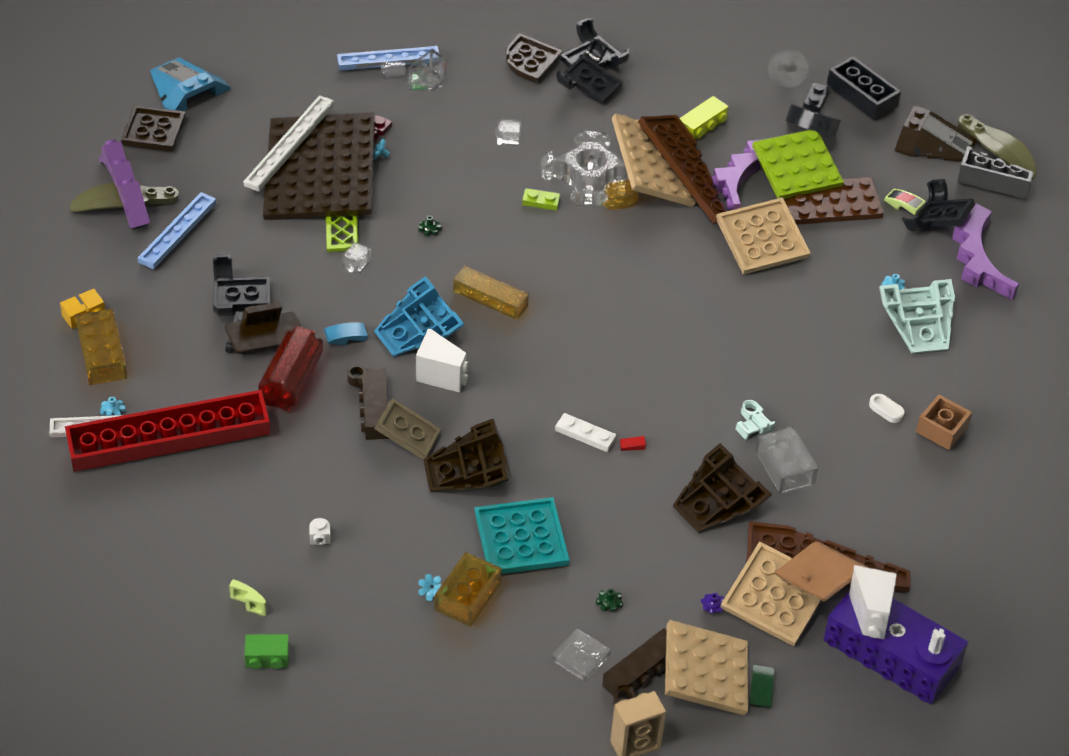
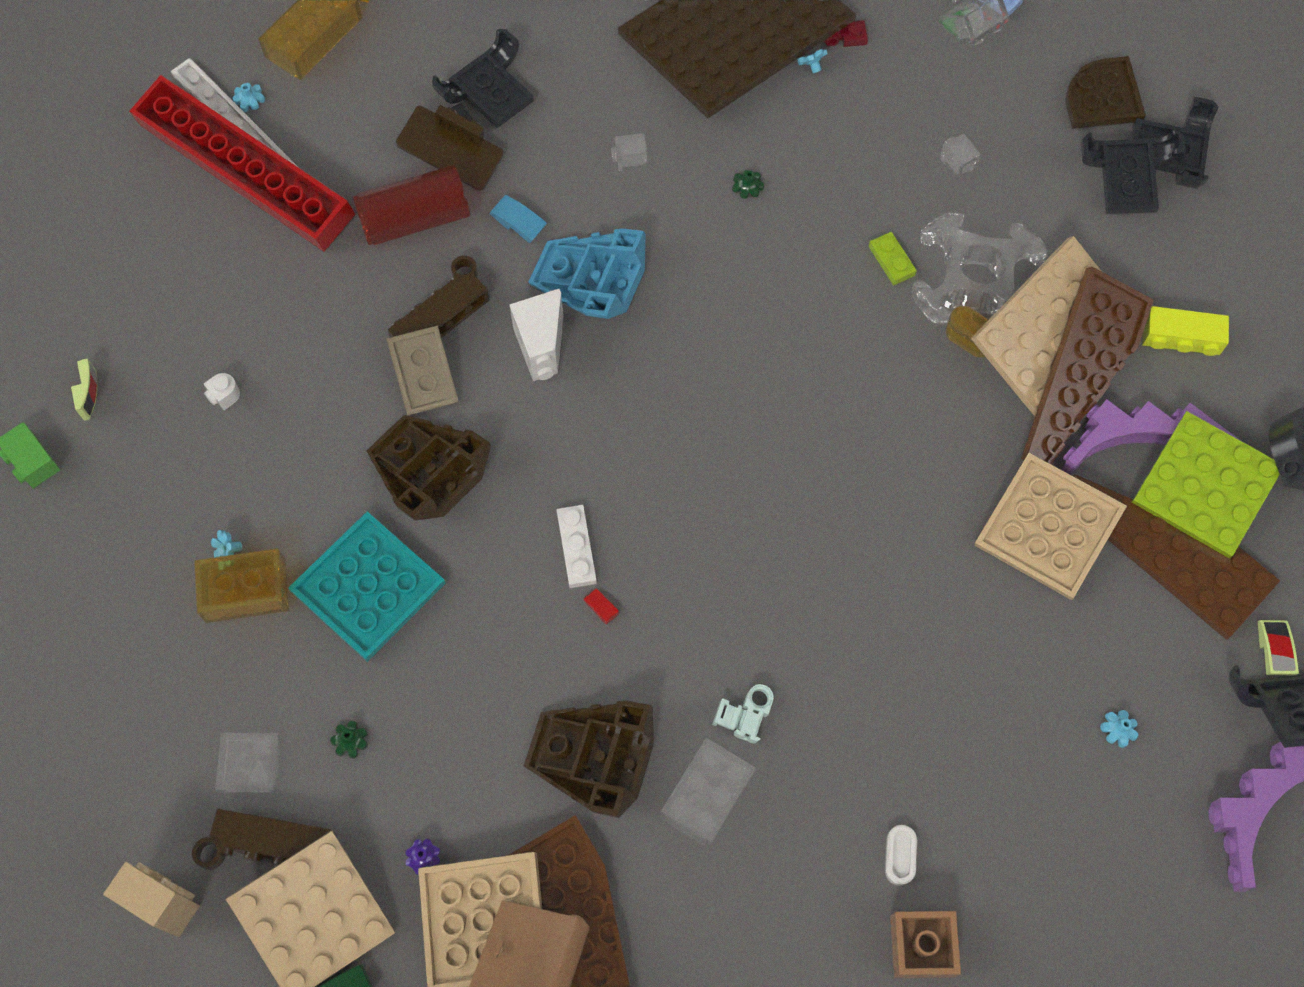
camera: 55 degrees right, 20 degrees up
lime window [326,215,359,252] -> none
clear yellow brick [453,266,529,320] -> none
light aqua wedge [879,279,955,354] -> none

